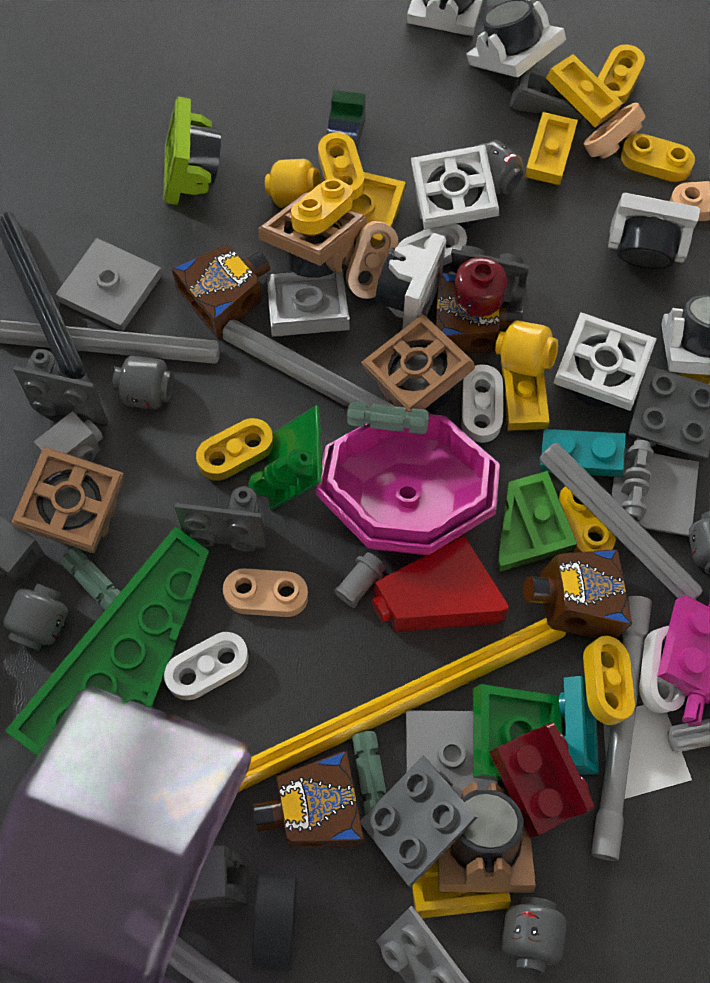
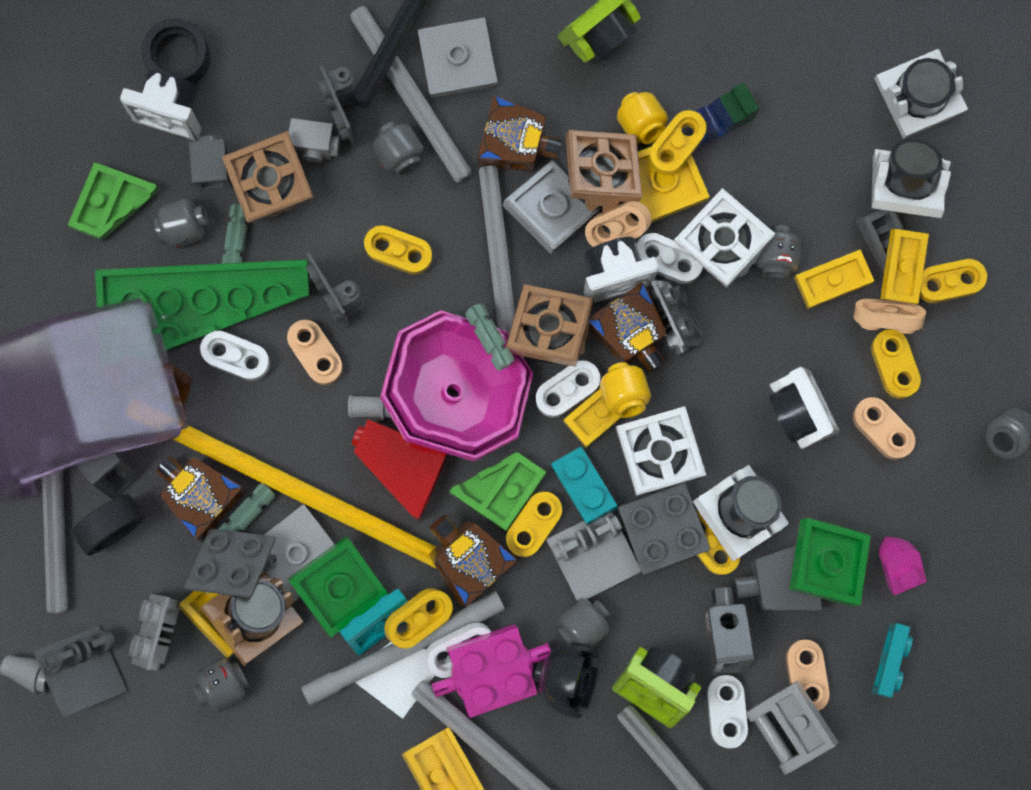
camera: 50 degrees right, 15 degrees up
green hinge [248,405,323,510] -> none
yellow plate [291,178,353,235] -> none
dark red head [453,257,508,317] -> none
dark red bracket [489,722,595,838] -> none
light grey axle [540,443,703,600] -> none

